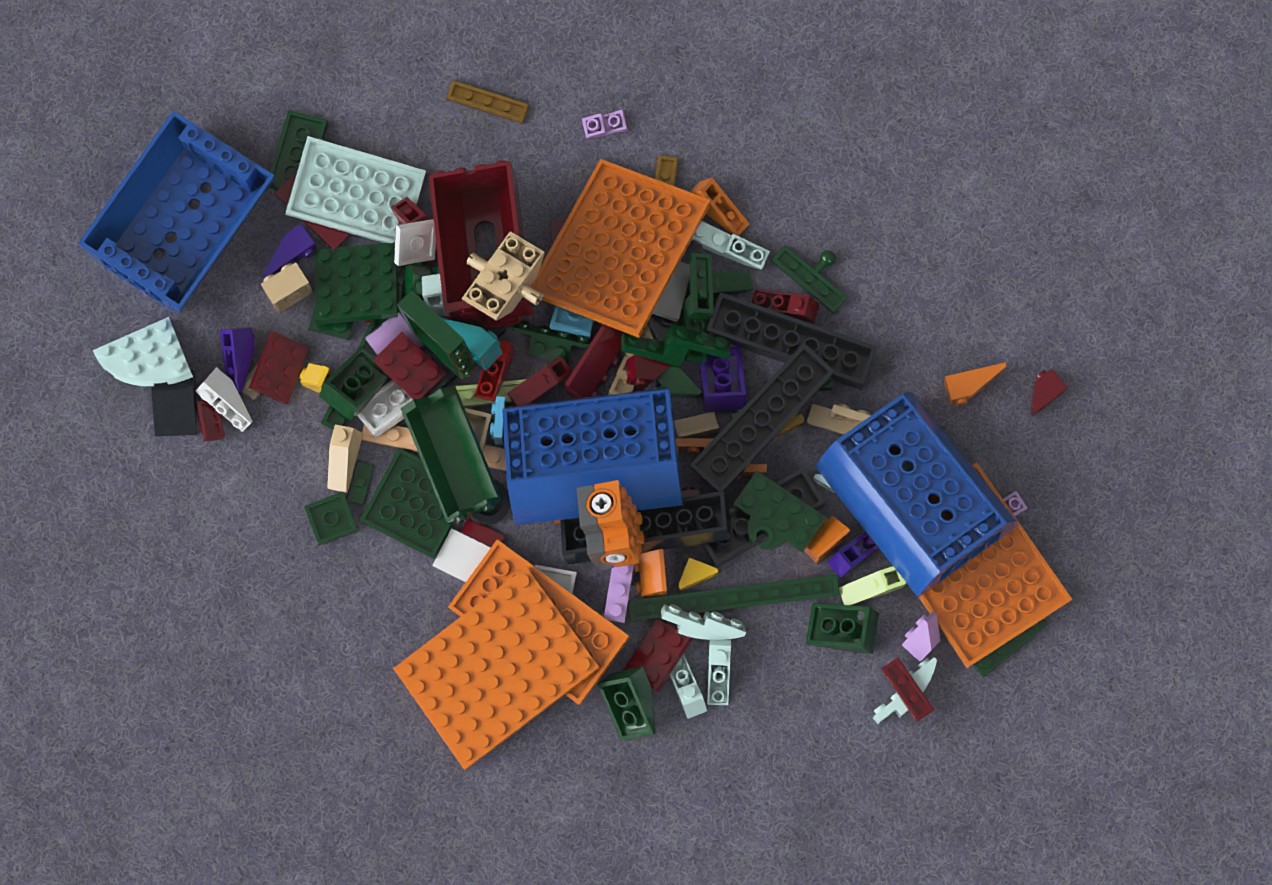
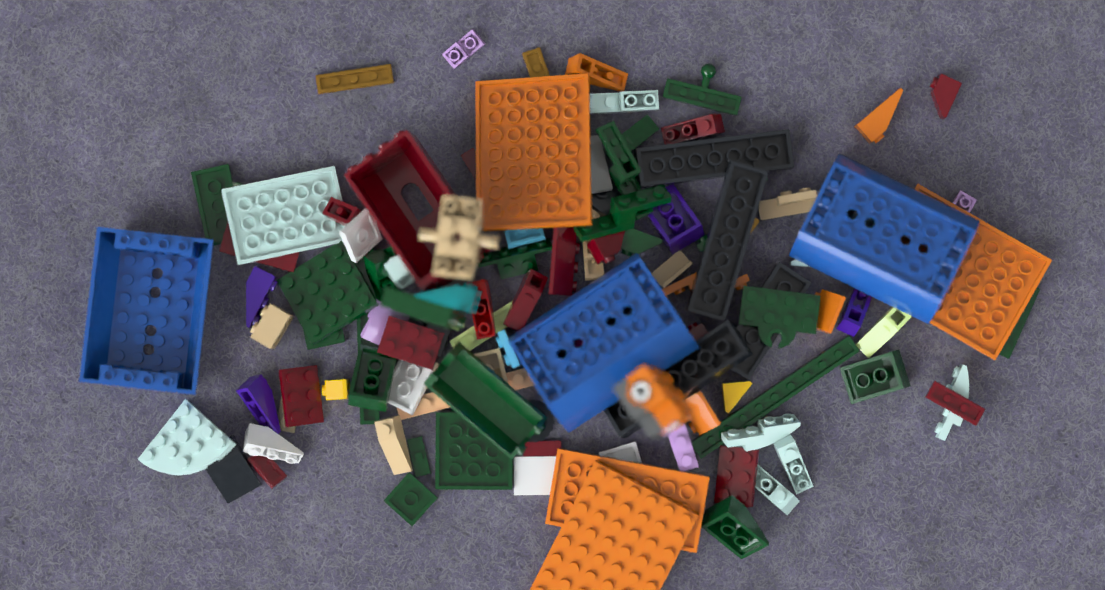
camera: 30 degrees left, 10 degrees up
lavender slope [902,611,941,662] -> none

